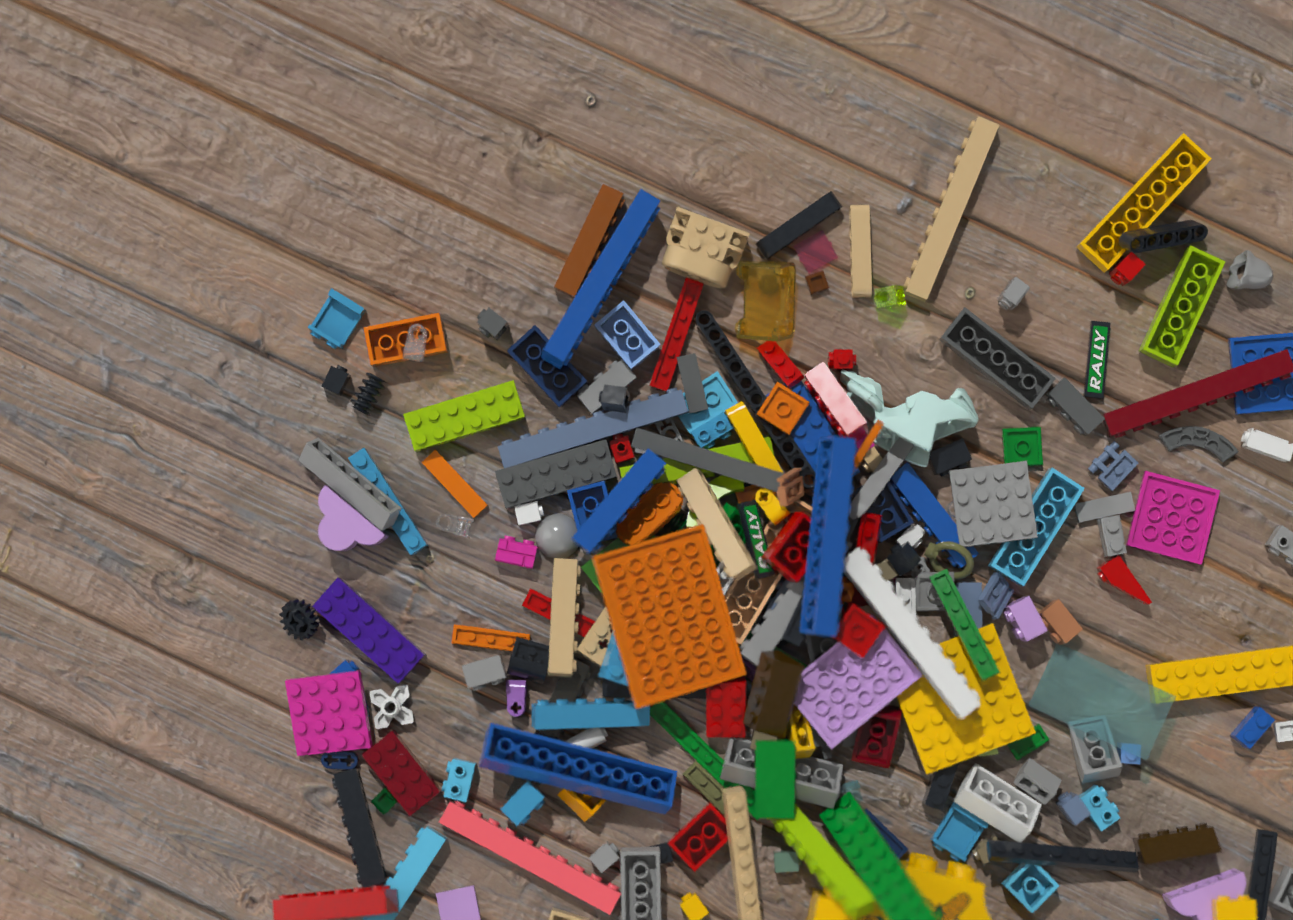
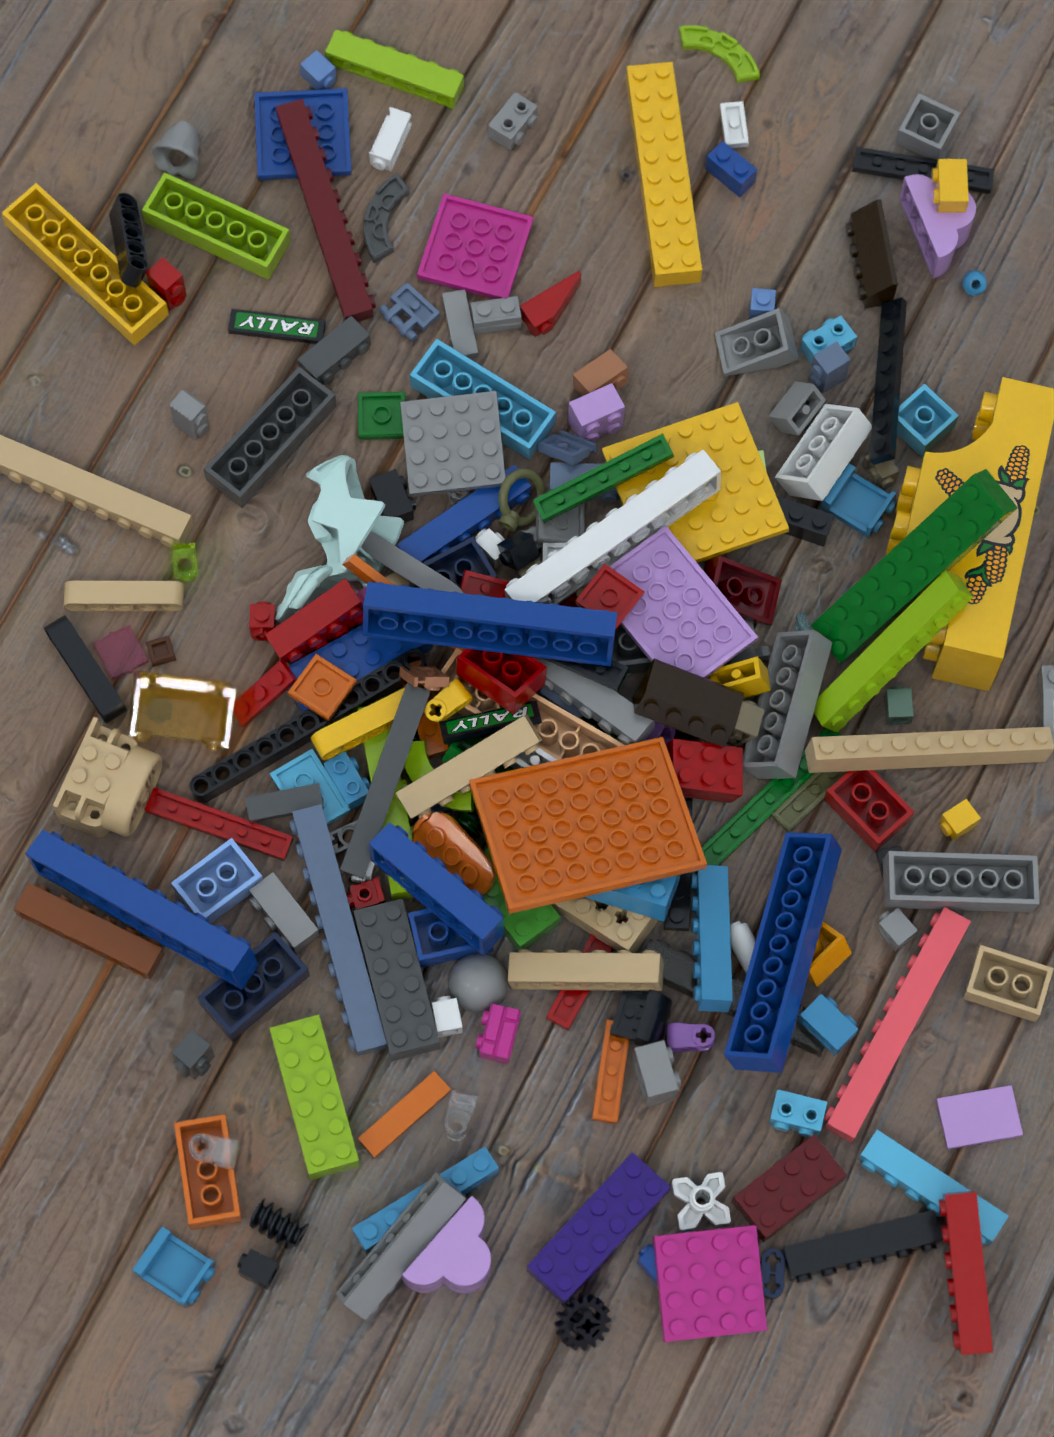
camera: 90 degrees left, 15 degrees down
dark green tile [371,787,398,815] -> none
black brick [599,384,630,413] -> none
green tile [755,740,795,819] -> none
green tile [1006,723,1049,761] -> none
clear light blue piece [1028,643,1176,761] -> none

